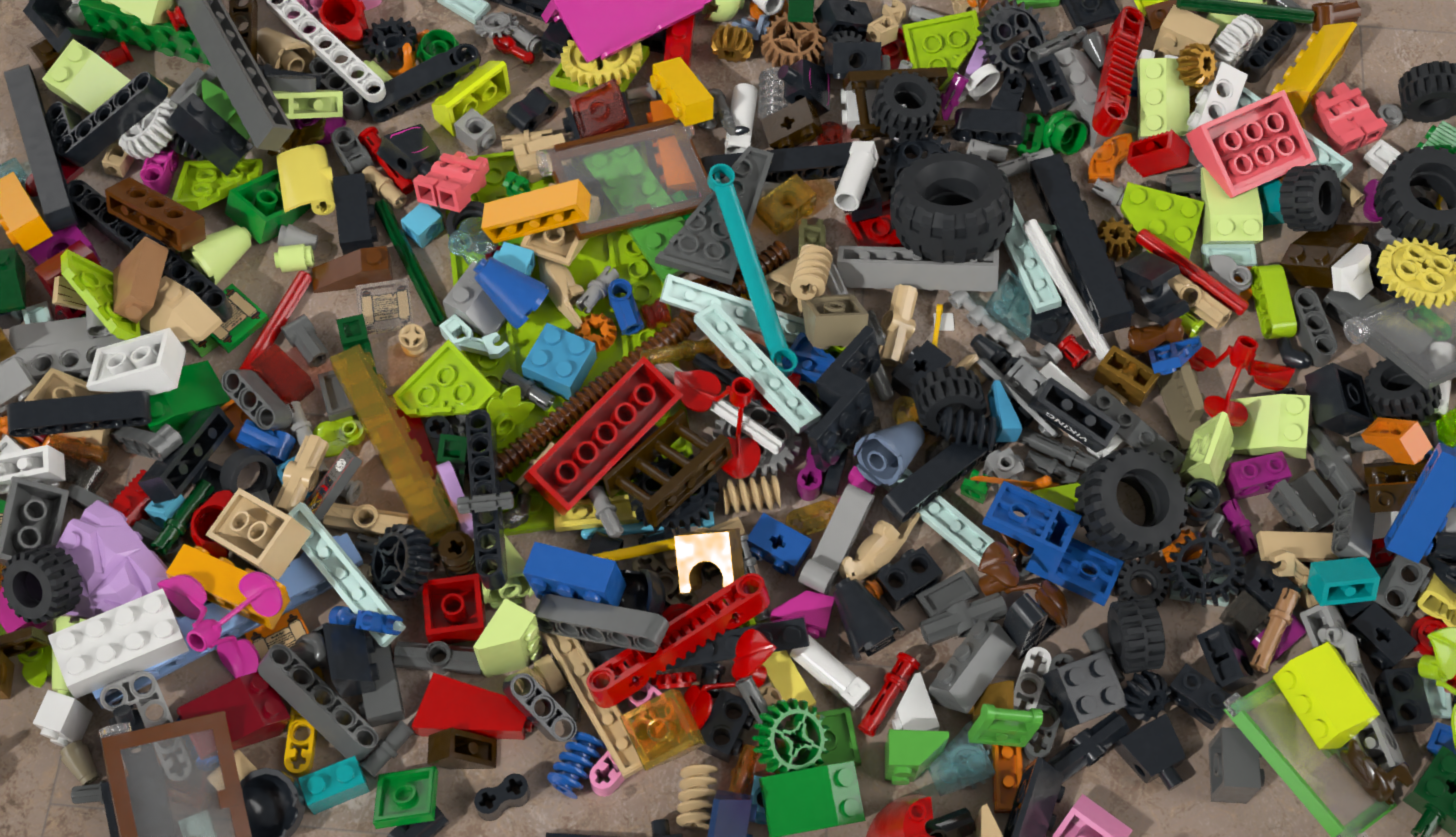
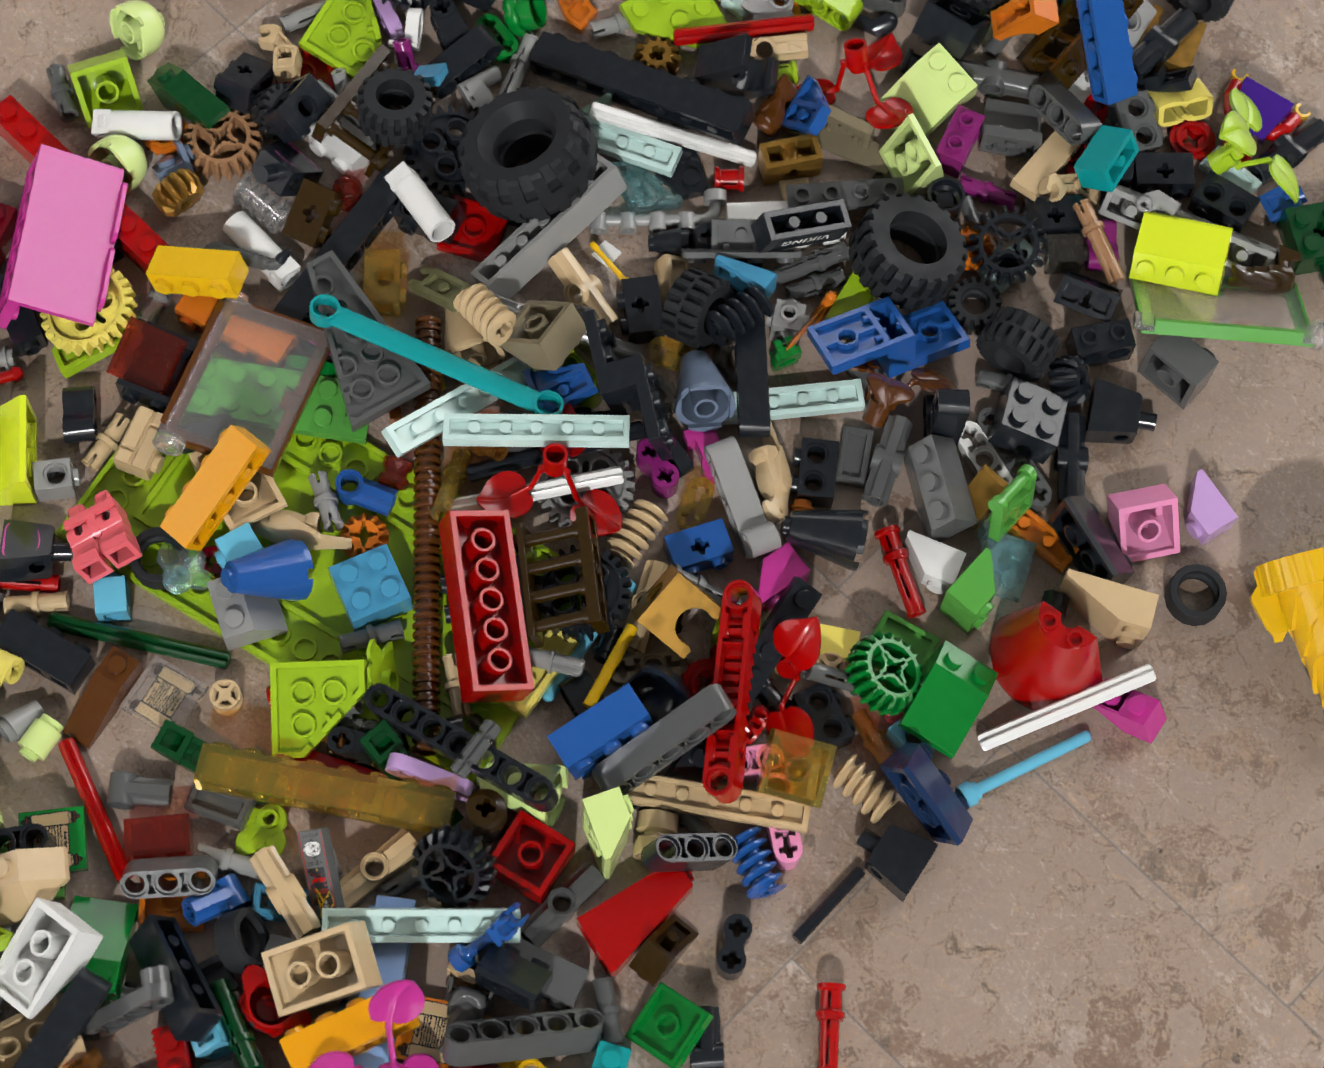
camera: 55 degrees left, 5 degrees up
light aqua piece [439,314,510,359] -> none
green piece [502,171,531,197] -> none
white piece [790,634,870,711] -> none
none -> dark azure tile [414,63,448,87]

